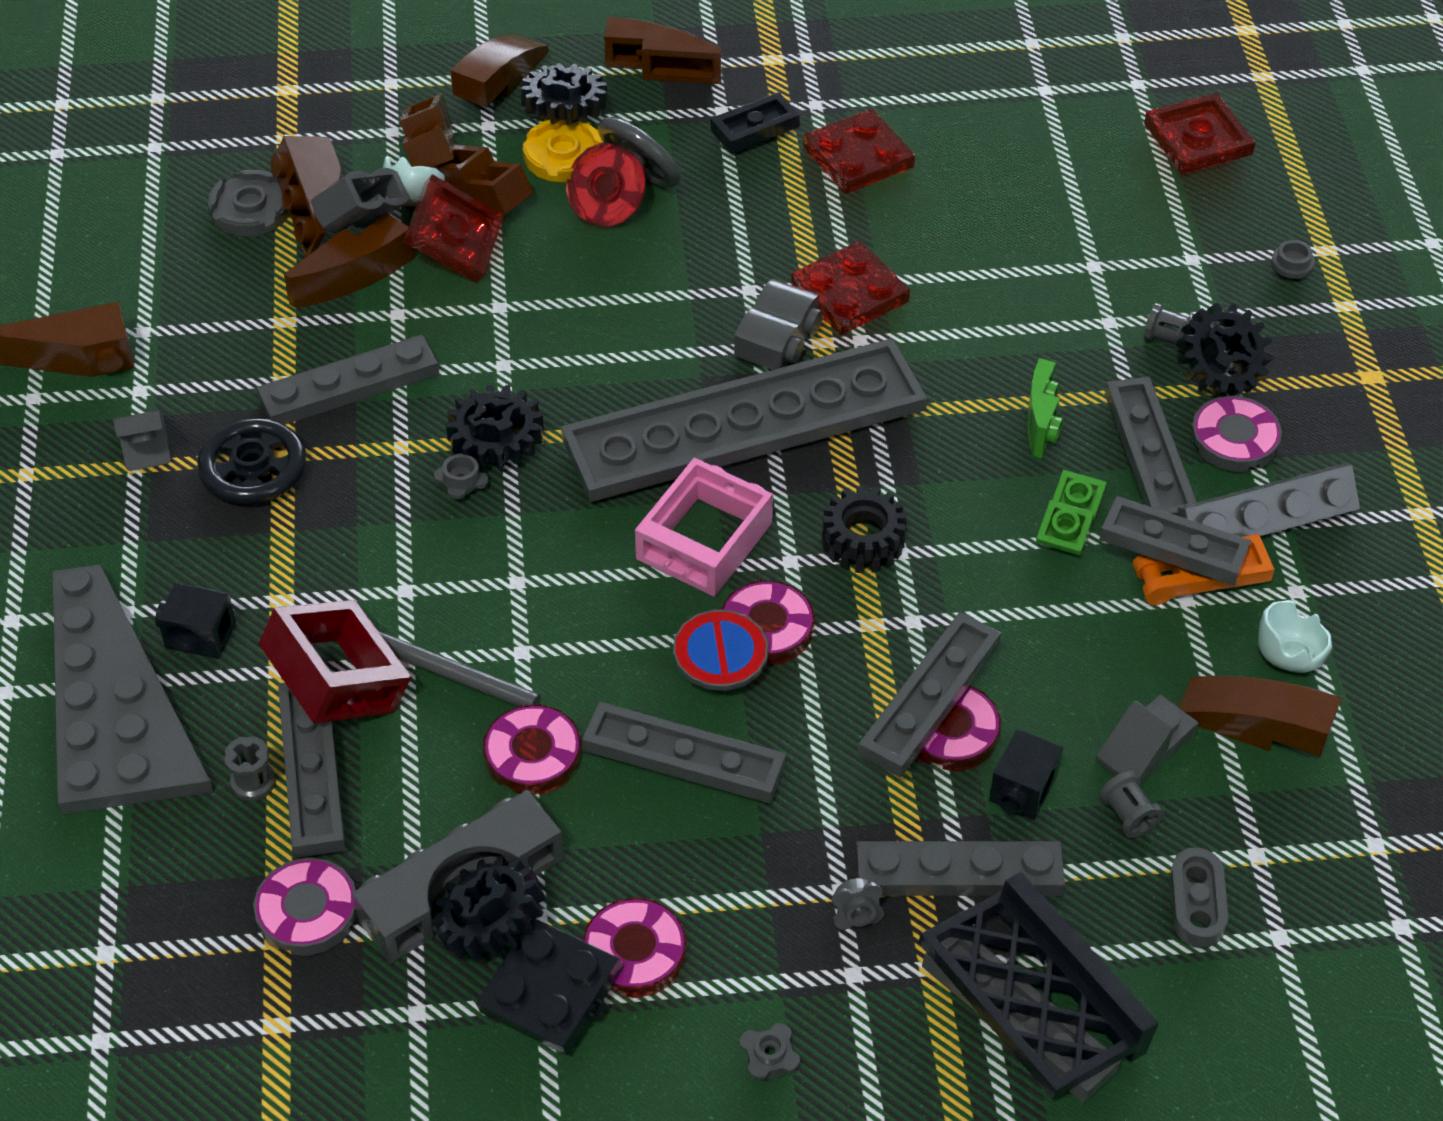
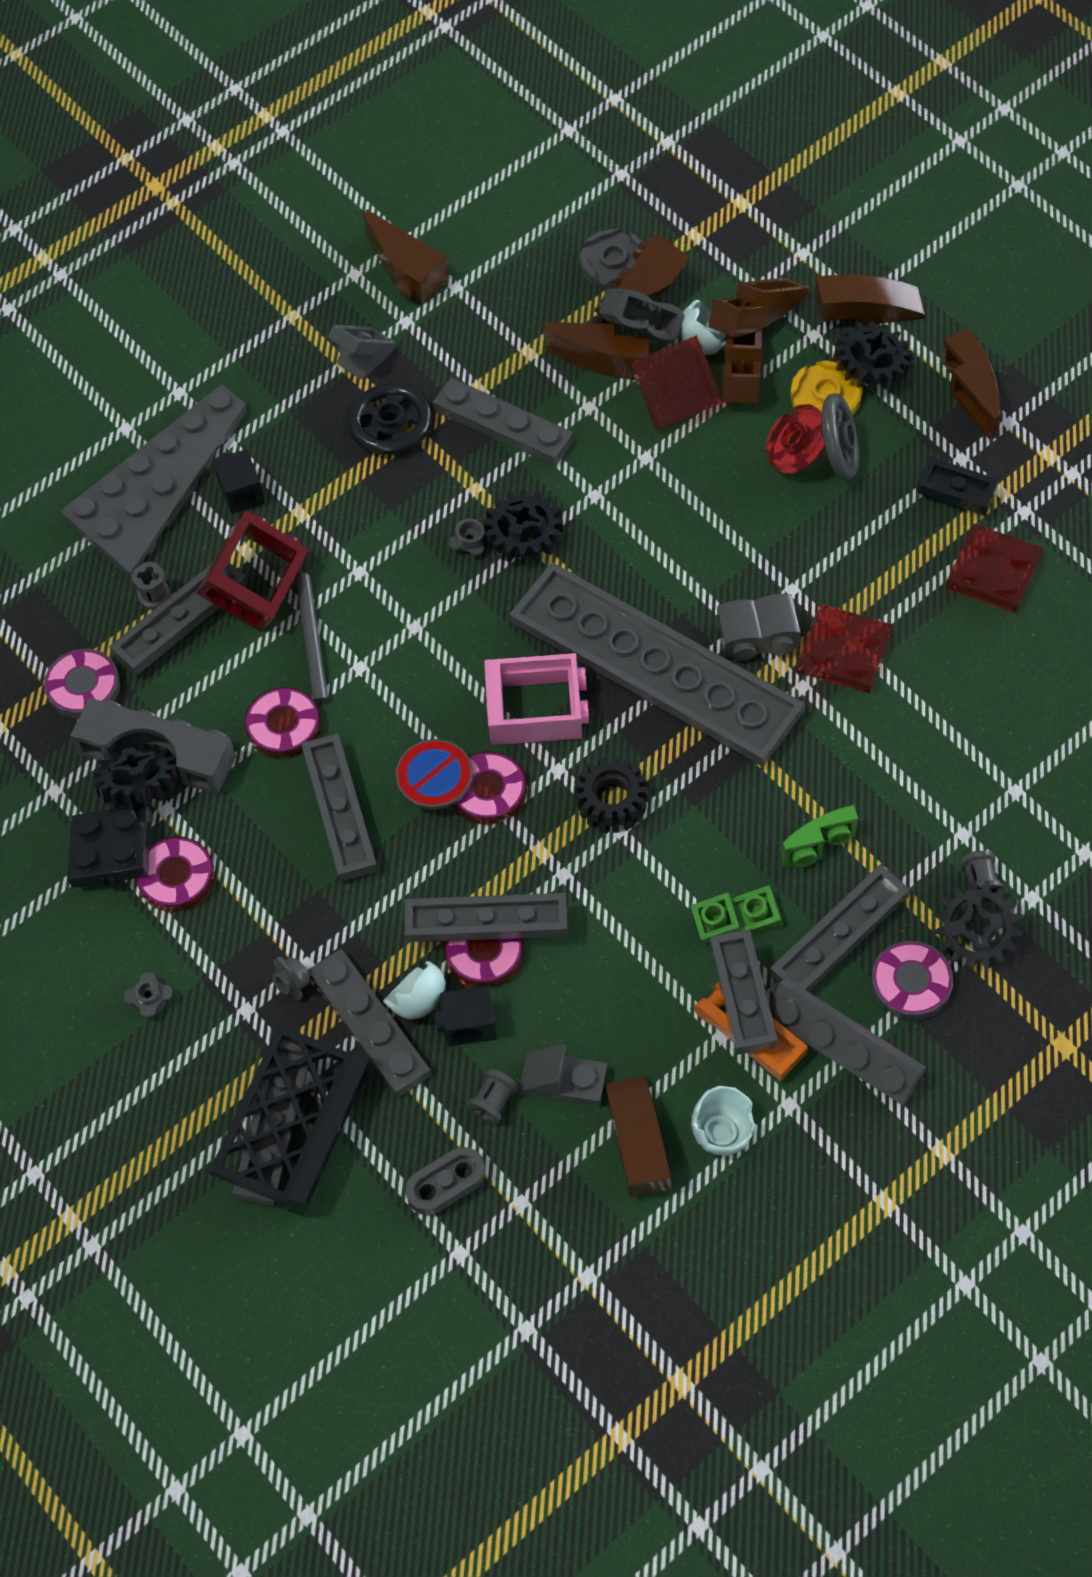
camera: 60 degrees right, 10 degrees up
none -> light aqua hair [383,961,446,1020]

